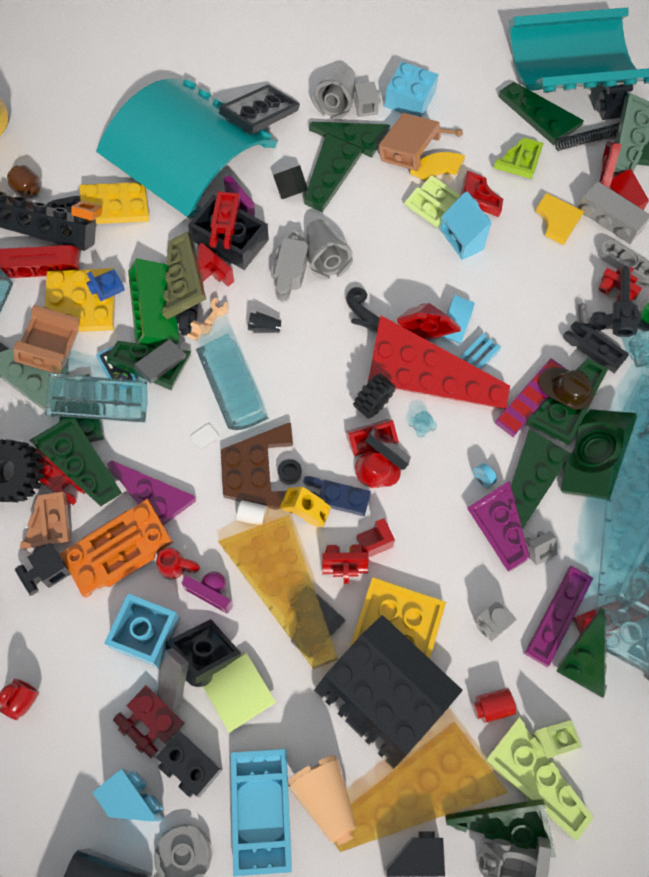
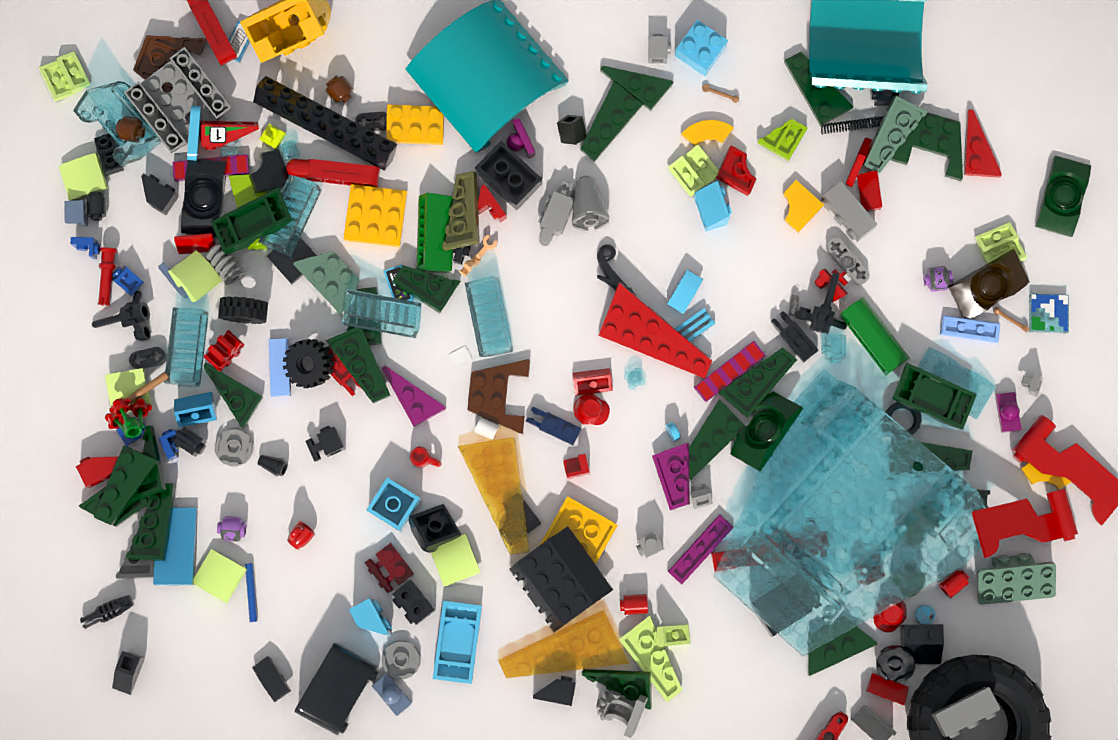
camera: 15 degrees right, 15 degrees up
nougat panel [13,305,79,375] -> none
nougat wing [20,492,71,549] -> none
orange piece [60,499,174,598] -> none
orange tile [71,201,102,221] -> none
blue bracket [86,269,125,302] -> none
flat silver tile [134,339,186,384] -> none
flat silver tile [157,648,189,711] -> none
magenta tile [181,571,233,614] -> none
red hinge [210,191,240,249] -> none
black piece [219,84,300,134] -> none
black cone [248,311,281,333] -> none
black tile [277,459,302,485] -> none
yellow leg [280,487,331,527] -> none
light nougat cone [287,755,356,845] -> none
light grey cone [313,66,355,119] -> none
red hips [322,544,369,584] -> none
black tyre [353,373,396,419] -> none
black tile [365,427,411,470] -> none
nougat panel [379,113,441,171] -> none
red slope [397,303,461,340] -> none
dark brown piece [539,367,594,410] -> none
dark green wing [556,608,607,698] -> none

